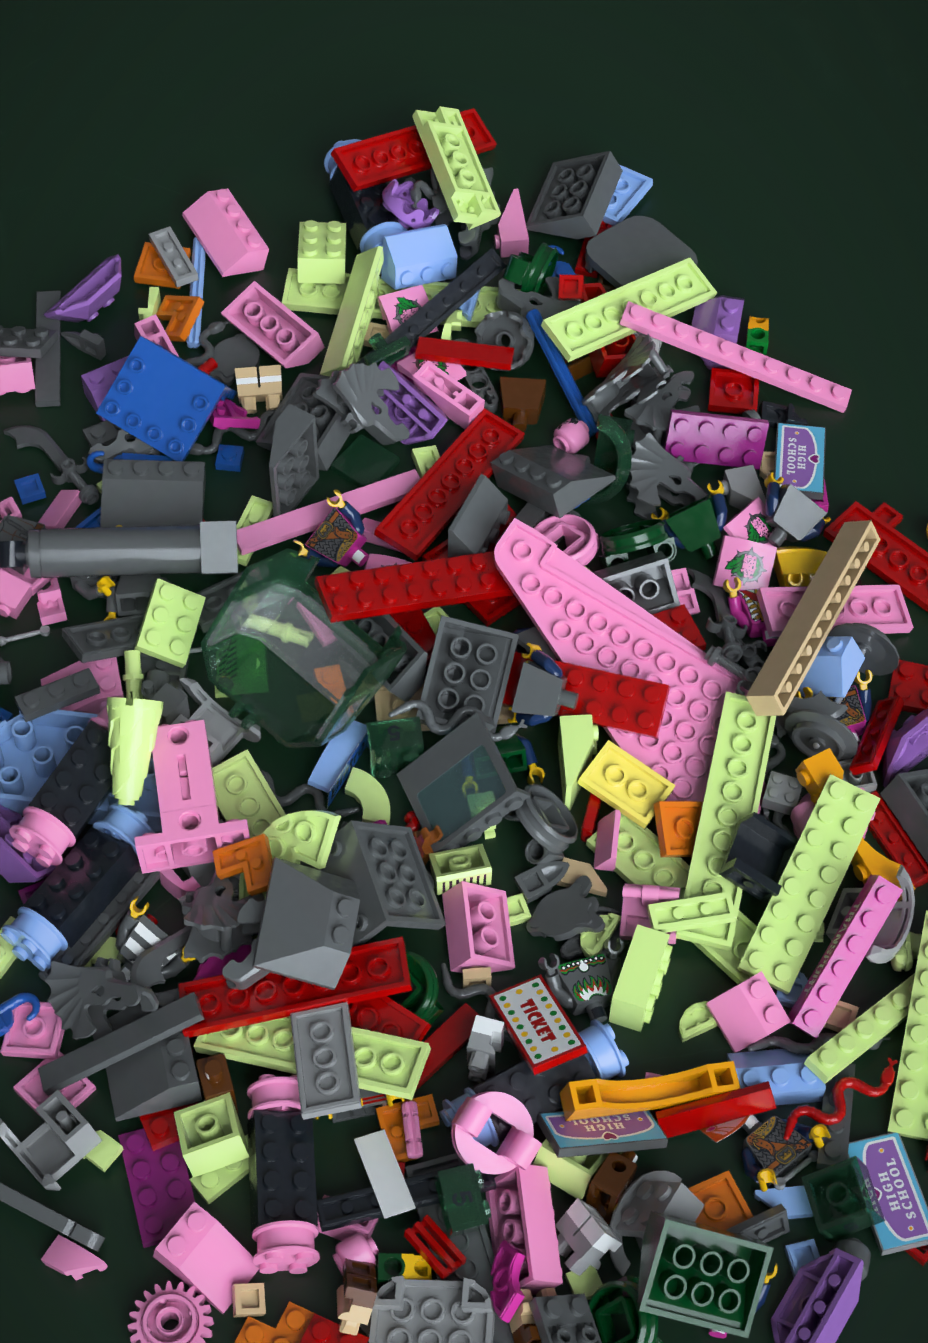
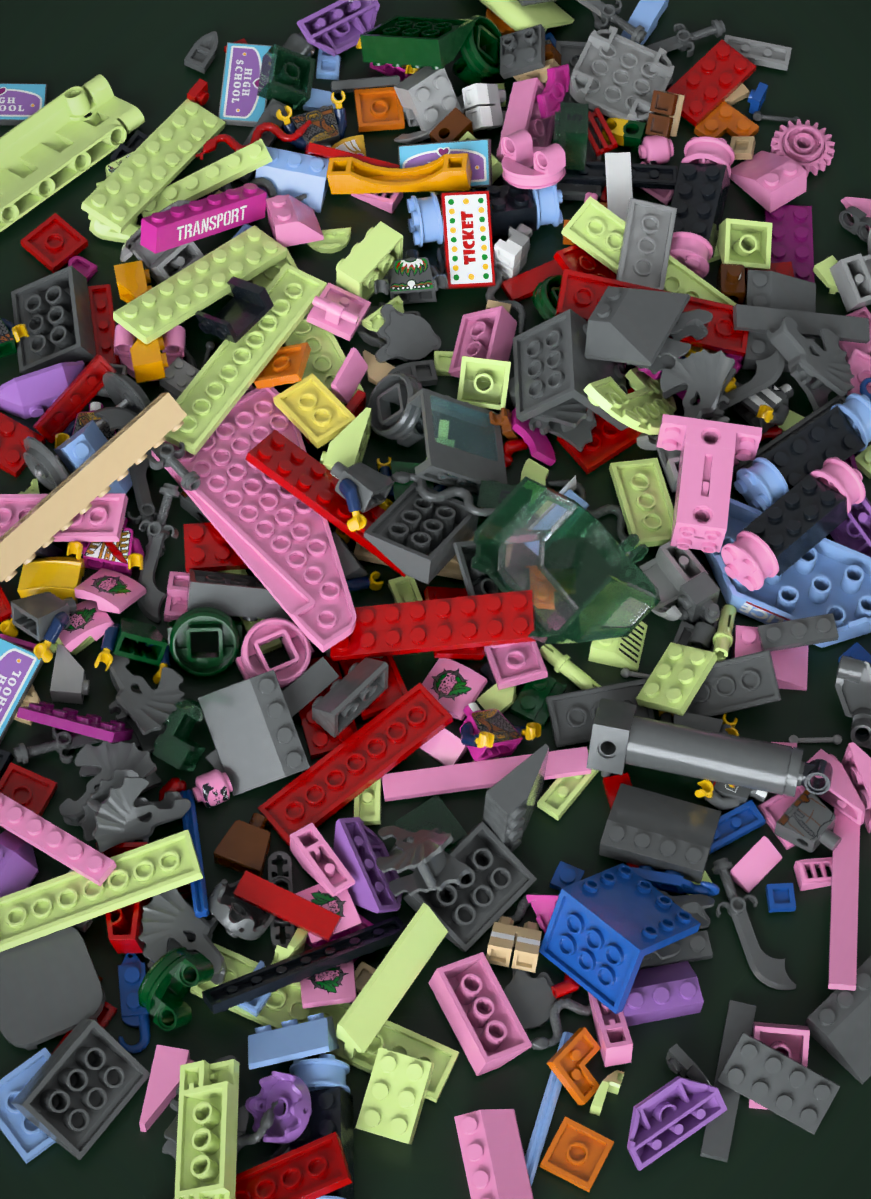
camera: 165 degrees left, 5 degrees up
yellowish green cone [106,697,164,806] -> none
light grey plate [149,226,199,288] -> none
orange plate [212,834,273,896] -> none
clear green tile [364,333,411,366] -> none
red plate [558,275,584,301] -> none
yellowish green plate [647,892,737,933] -> none

